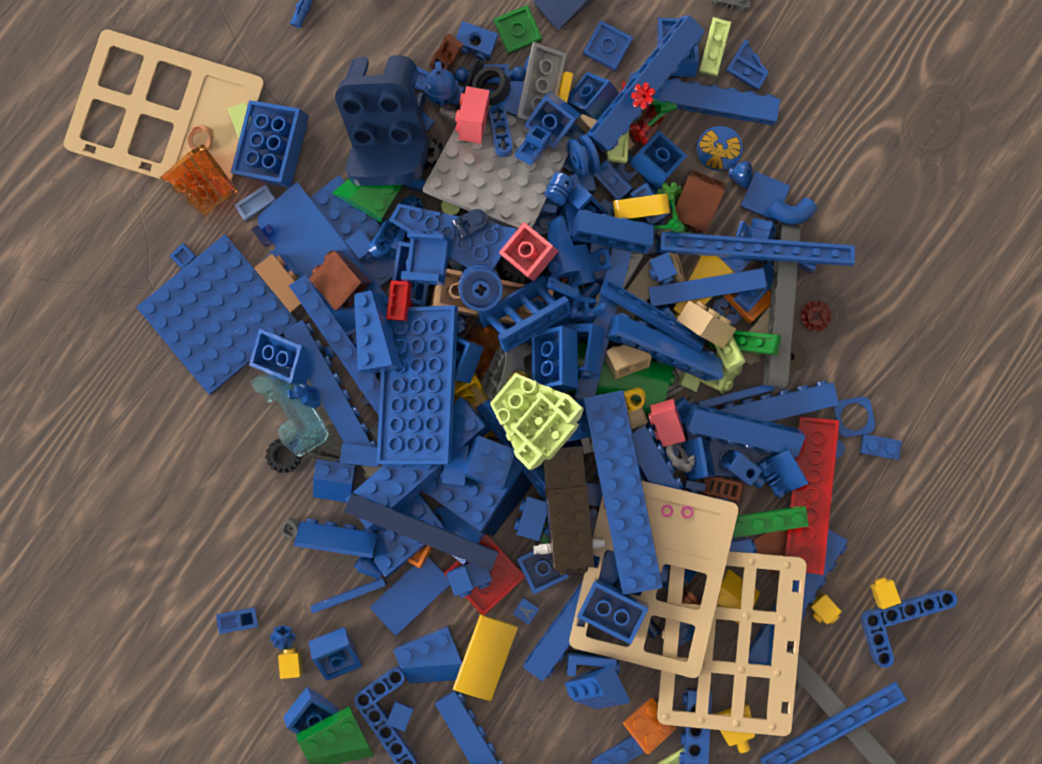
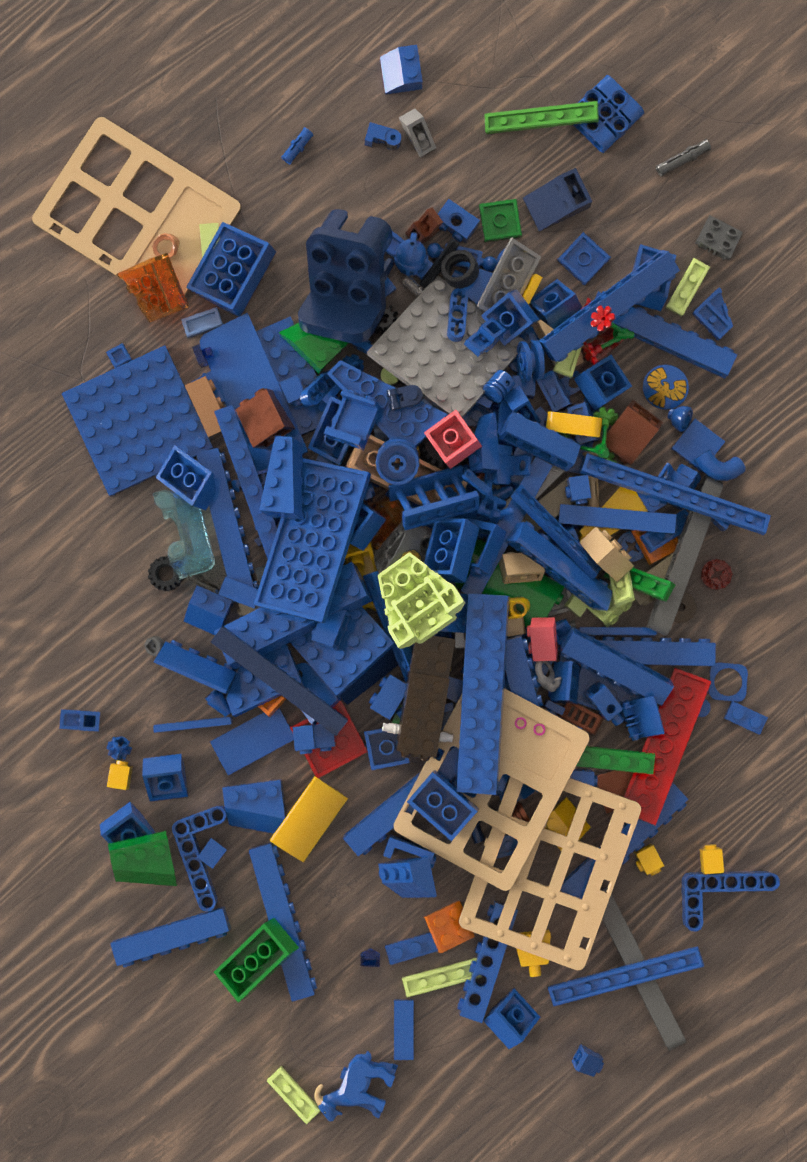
camera: 15 degrees right, 0 degrees up
blue plate [287,384,321,409] -> none
red tile [386,281,413,321] -> none
coral brick [455,86,489,144] -> none
blue brick [462,436,515,489] -> none
blue tile [513,598,539,625] -> none

